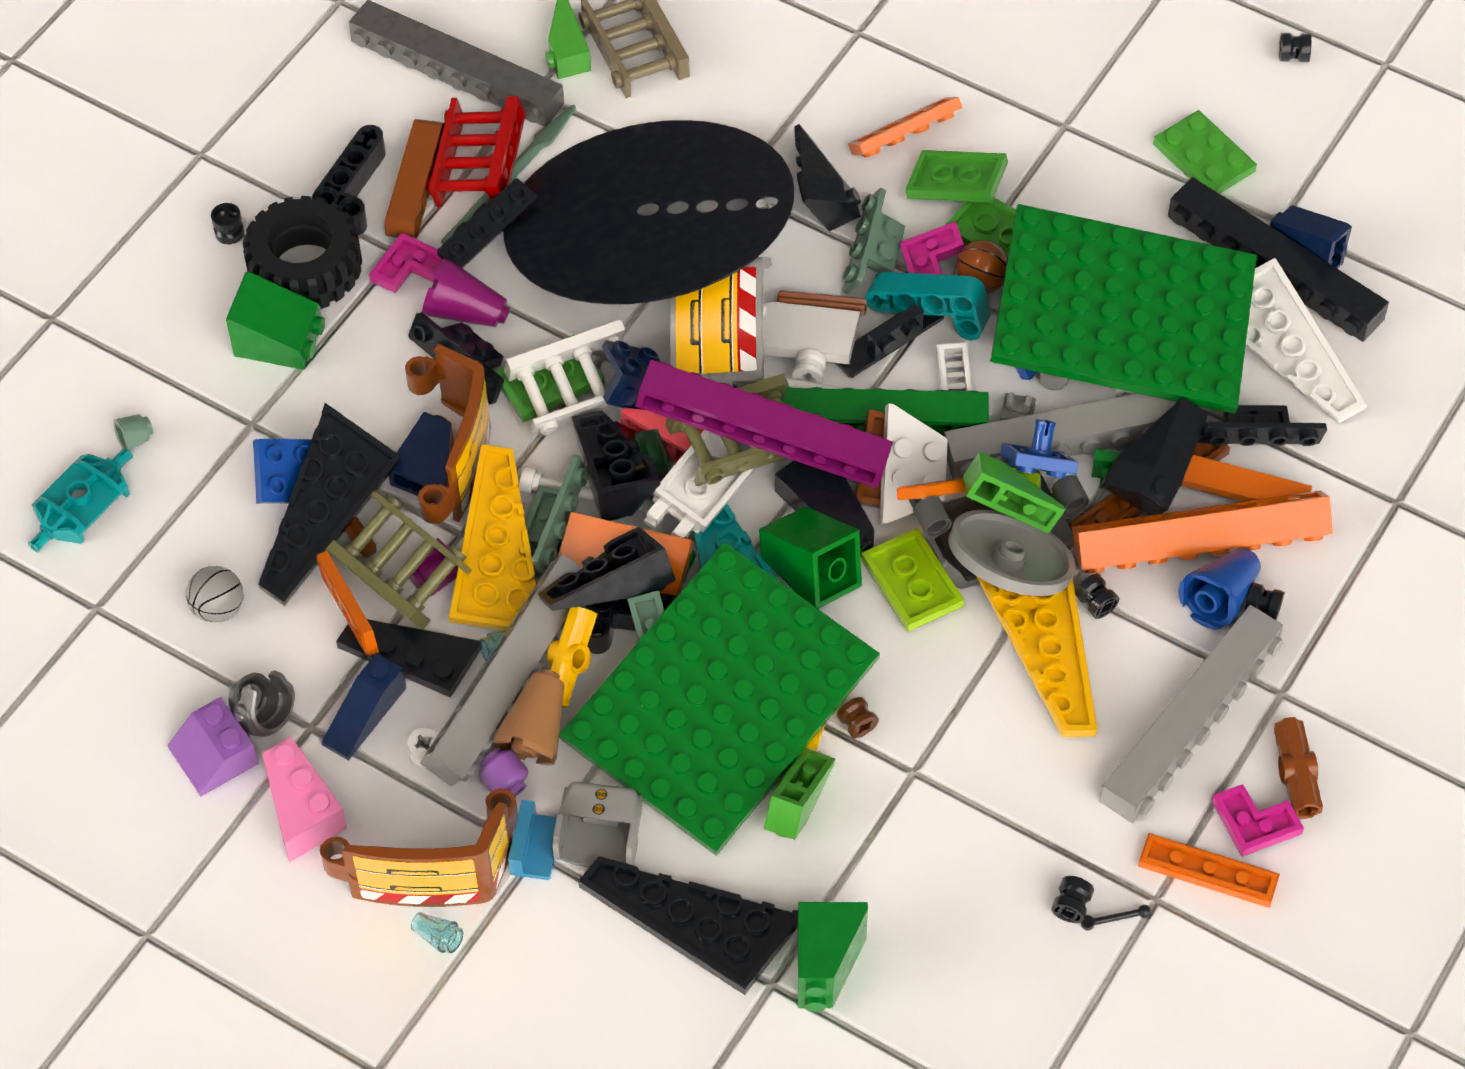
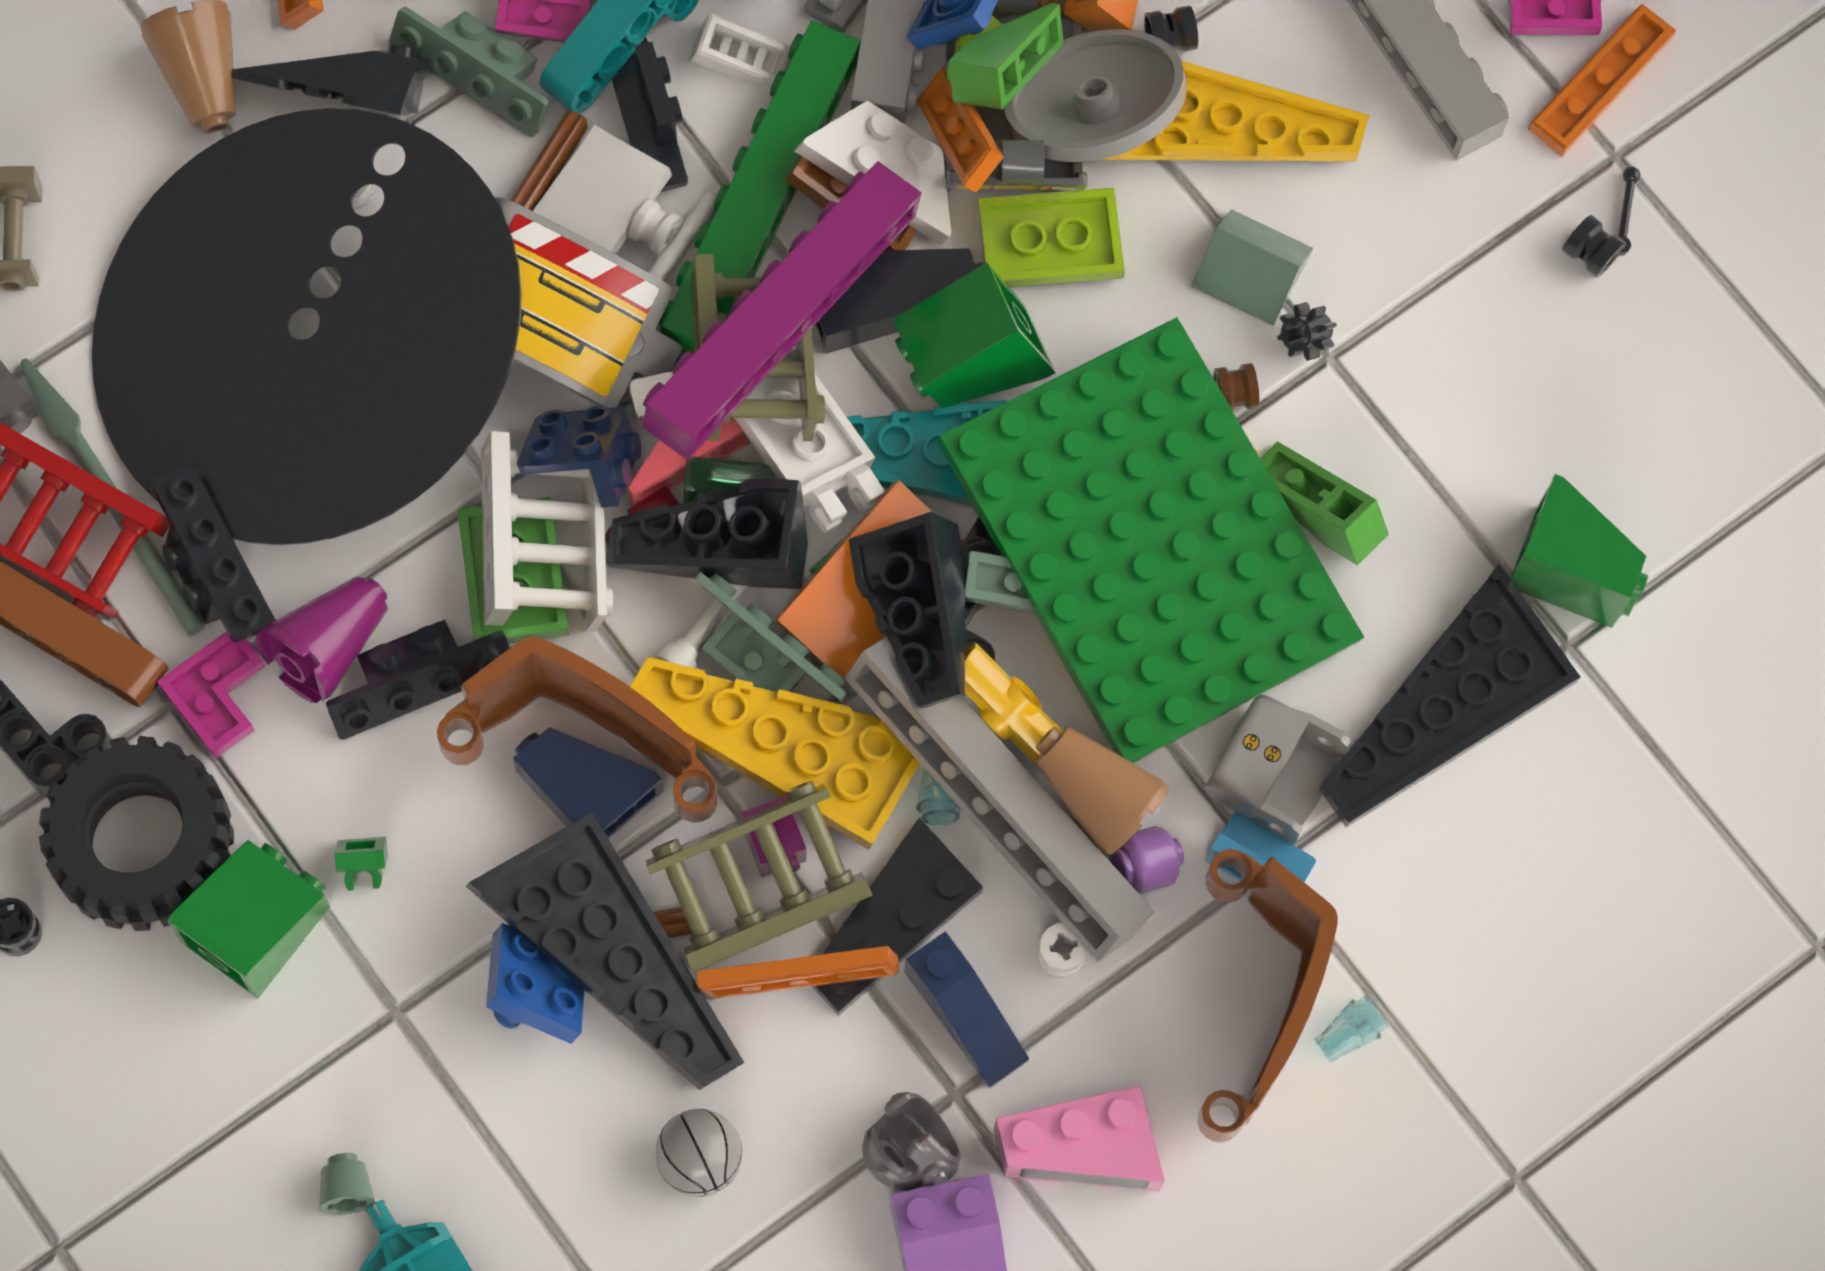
camera: 75 degrees left, 15 degrees up
none -> medium nougat cone [141,0,236,133]
none -> green tile [334,837,388,891]
none -> sand green slope [1192,209,1313,326]
none -> black gear [1277,302,1337,361]

